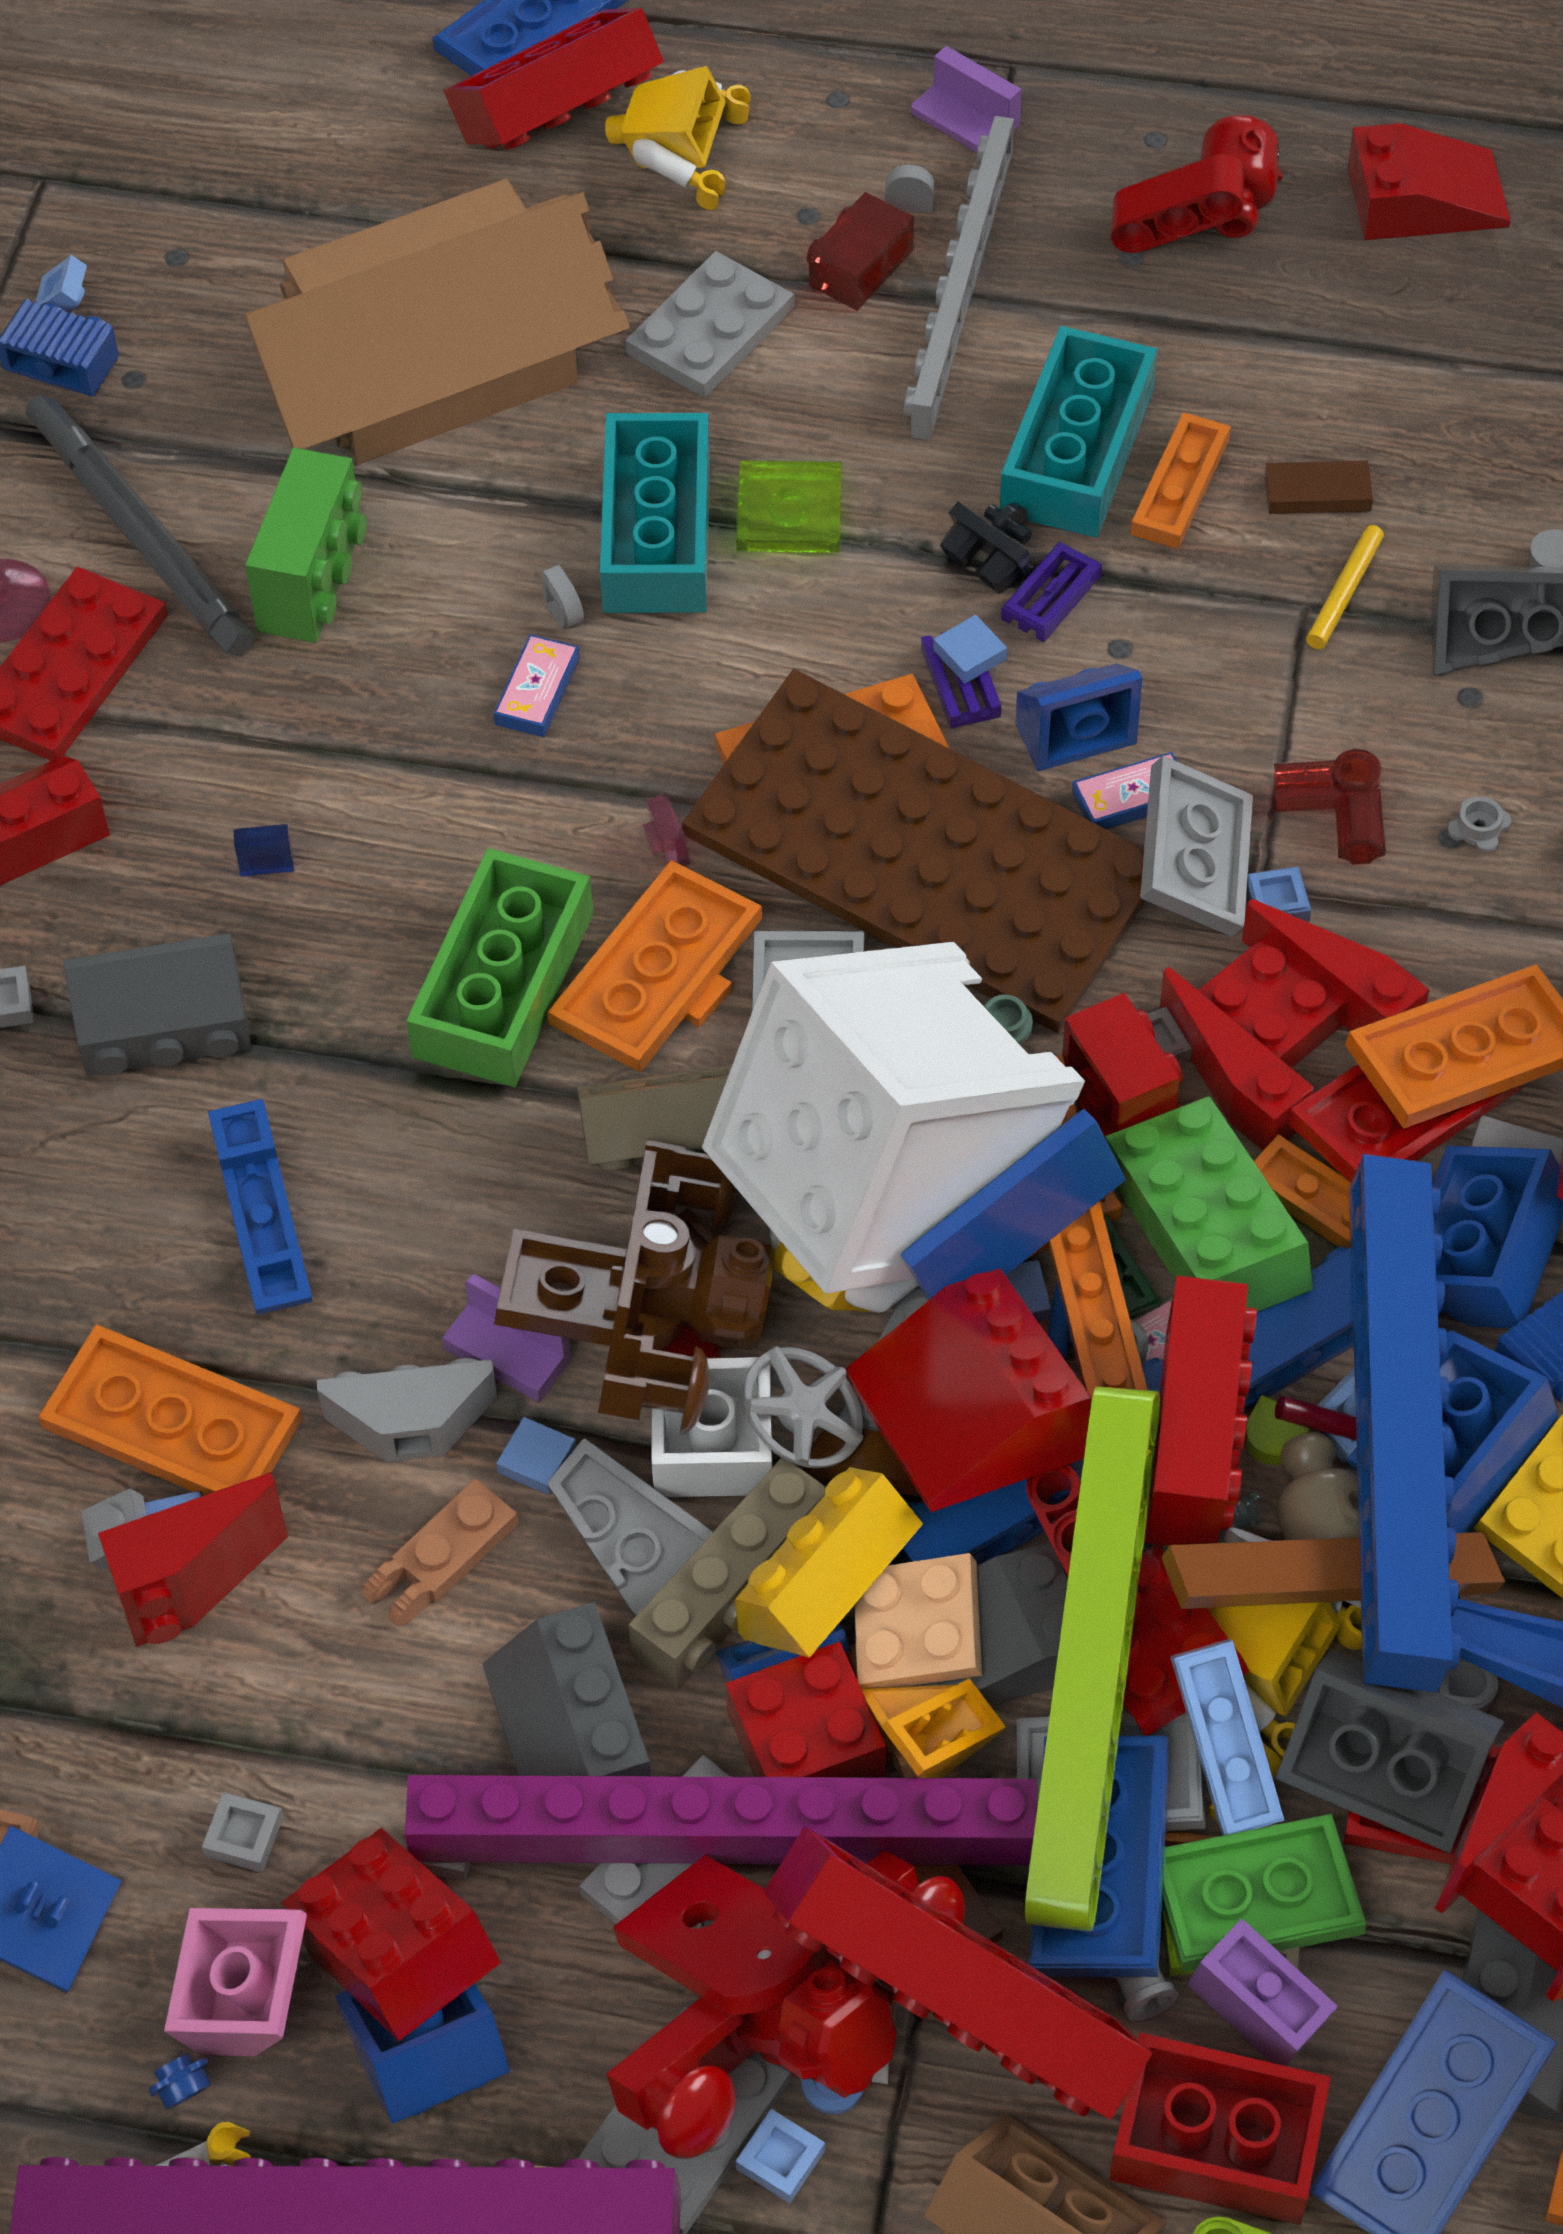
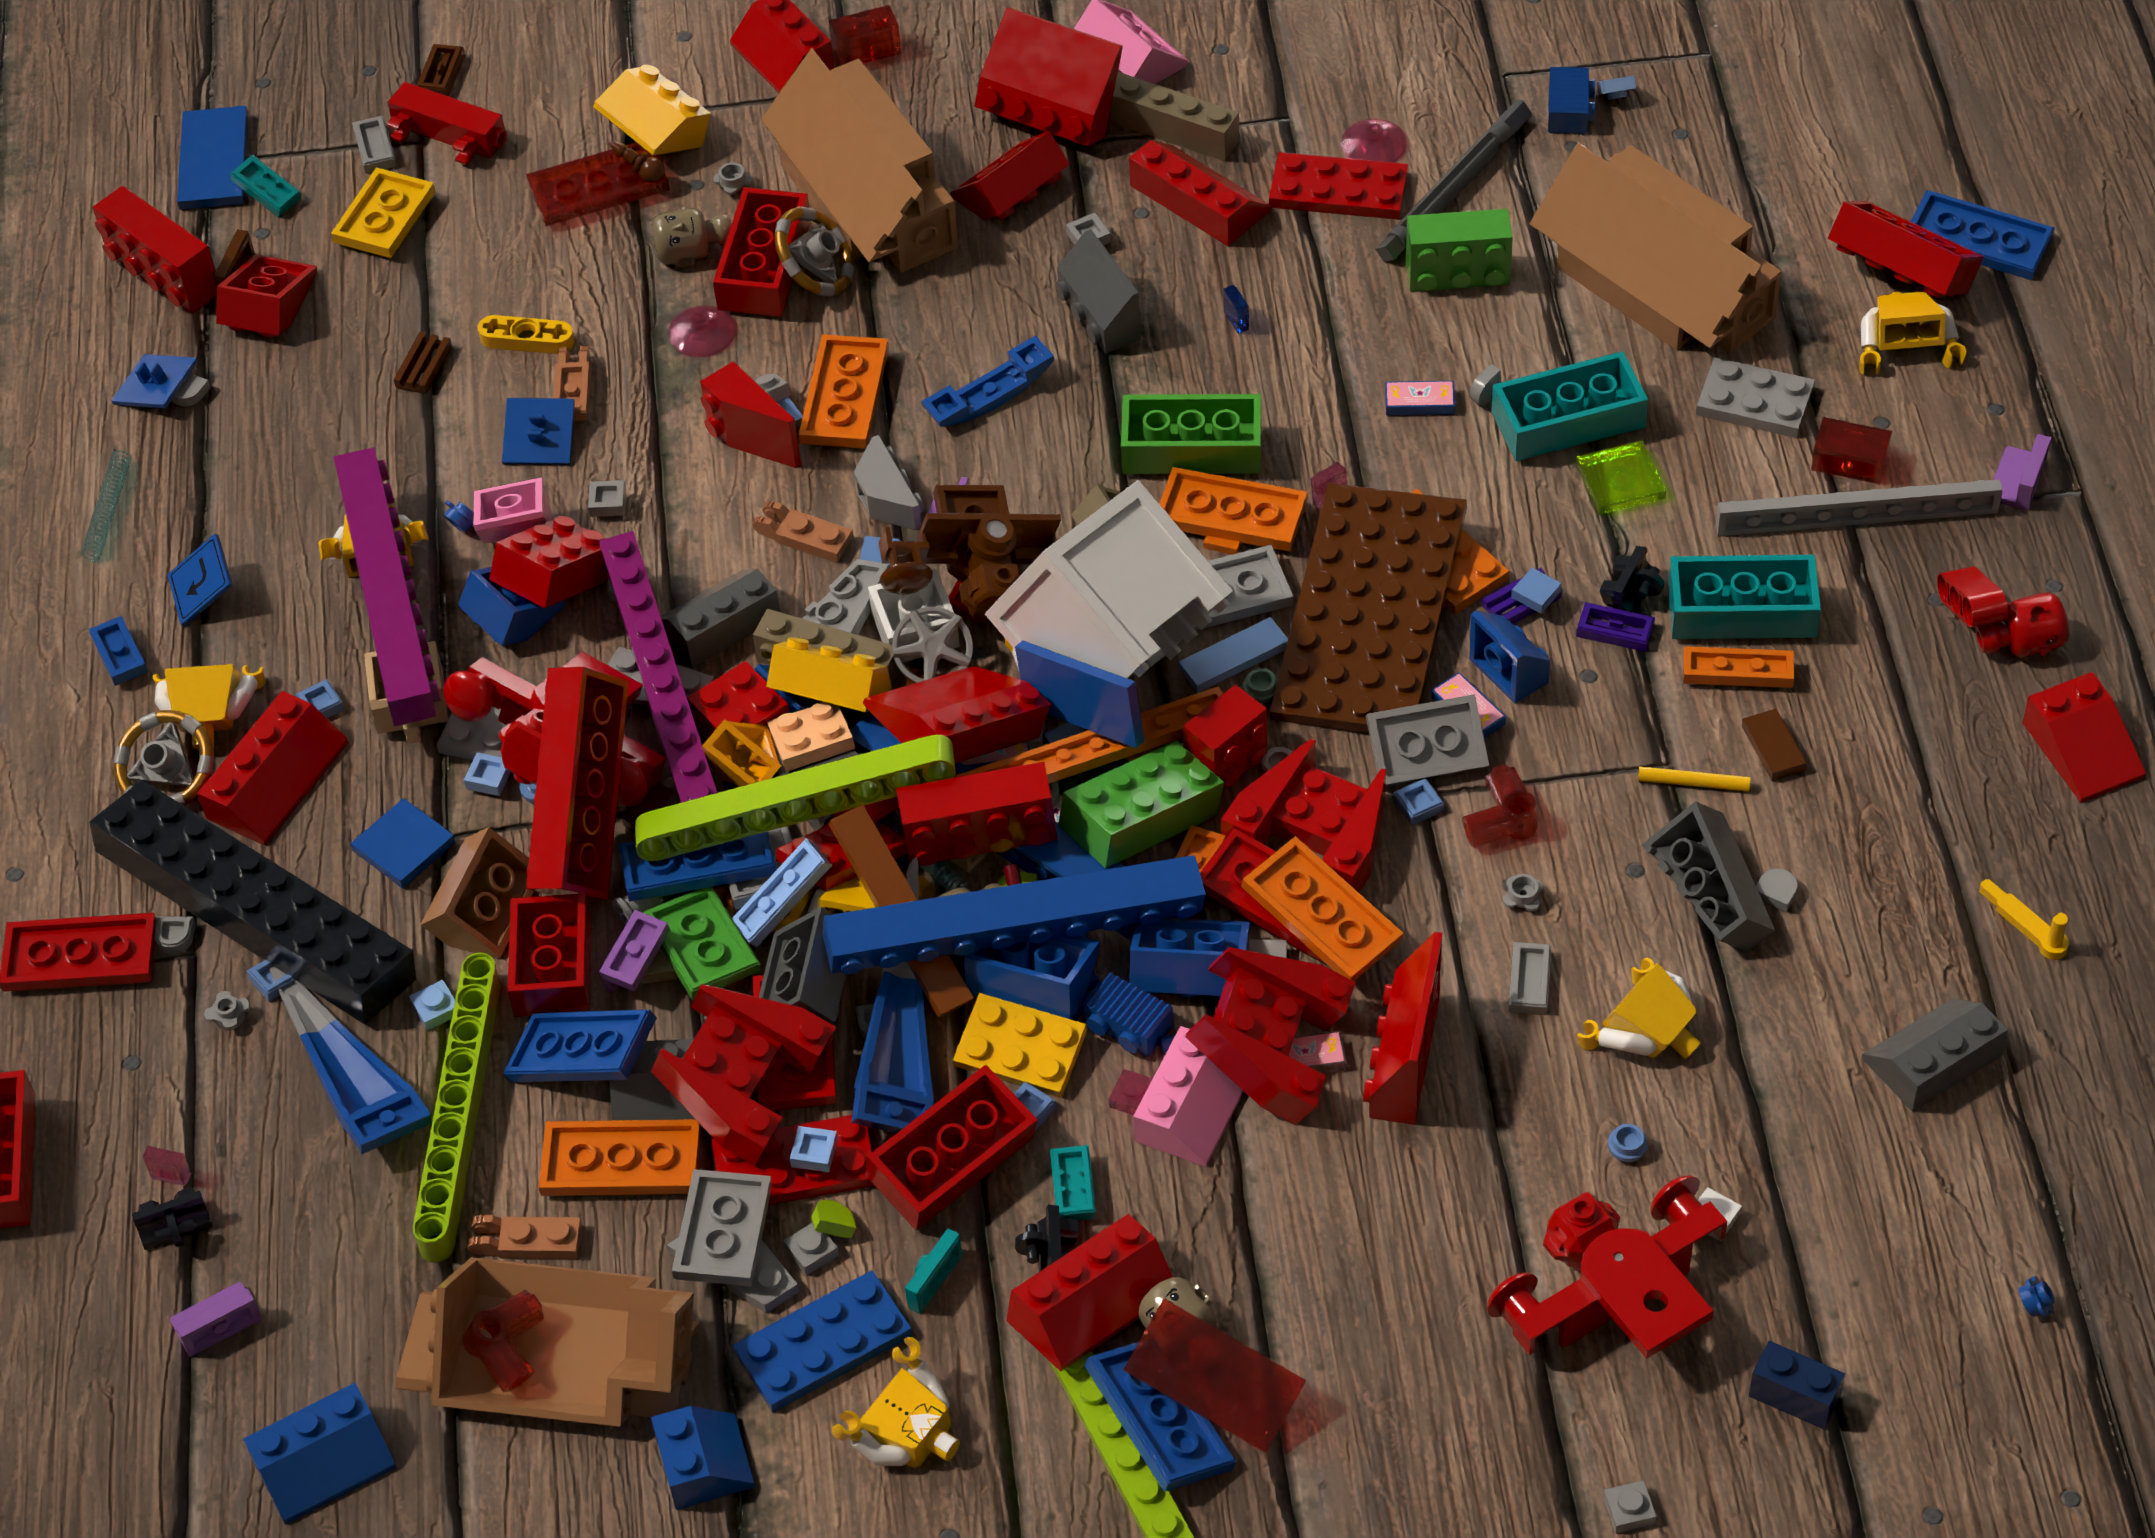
camera: 75 degrees right, 5 degrees down
light grey tile [884,165,934,213] -> none

